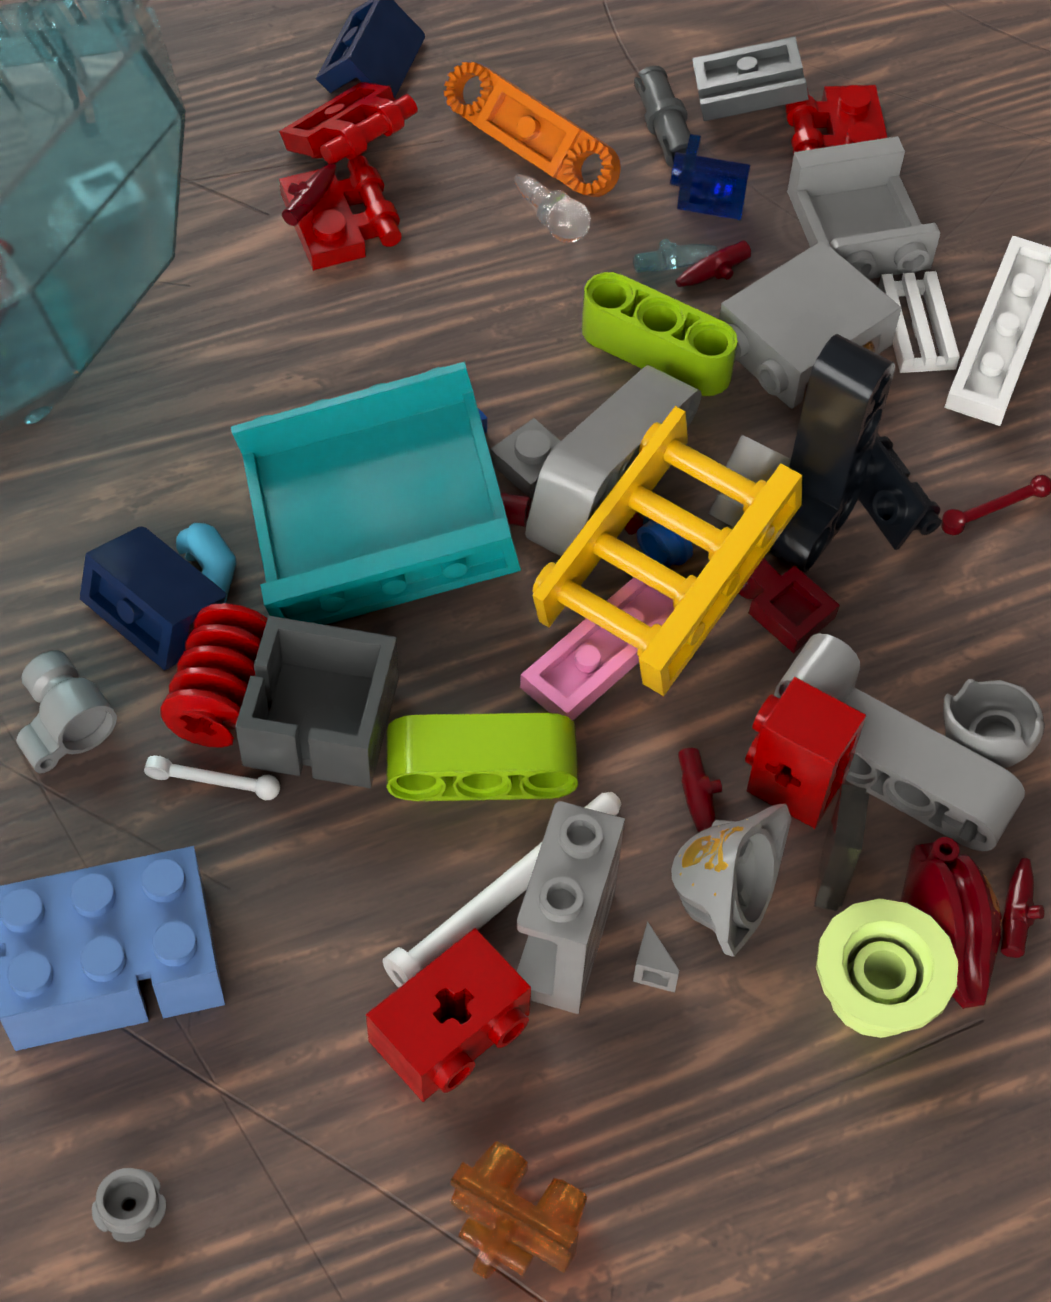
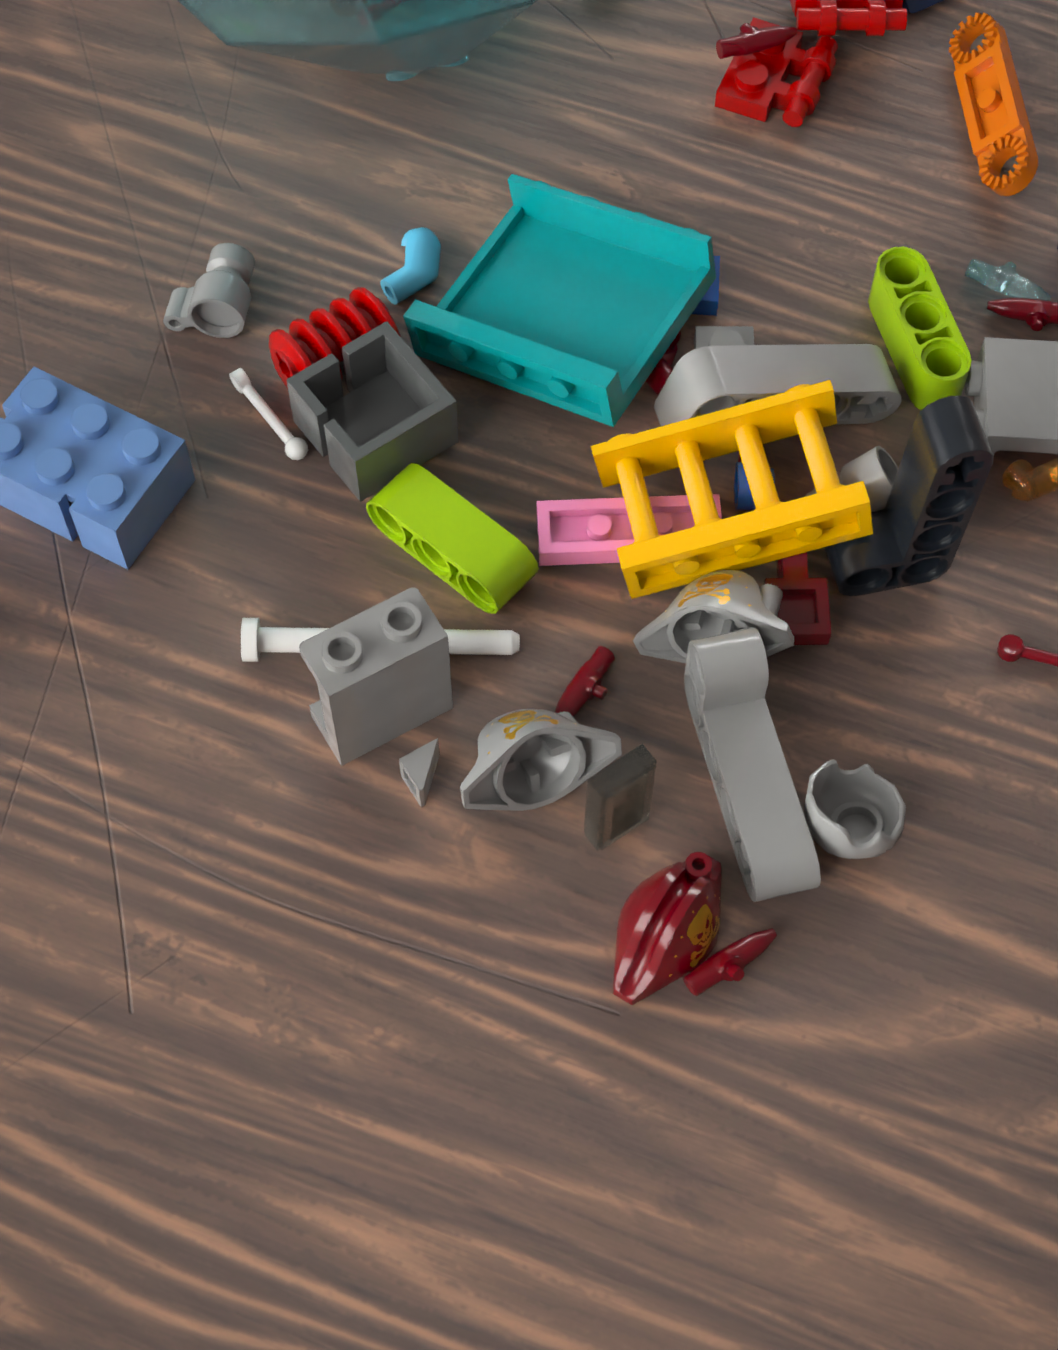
camera: 45 degrees right, 5 degrees up
dark blue panel [80,526,226,671] -> none
red brick [366,928,531,1102] -> none
clear orange hips [451,1141,588,1280] -> none
clear bar [514,174,591,243] -> none
red brick [745,677,866,829] -> none
yellowish green piece [816,898,958,1038] -> none
black hinge [858,433,942,550] -> none
none -> light grey hat [633,570,794,663]

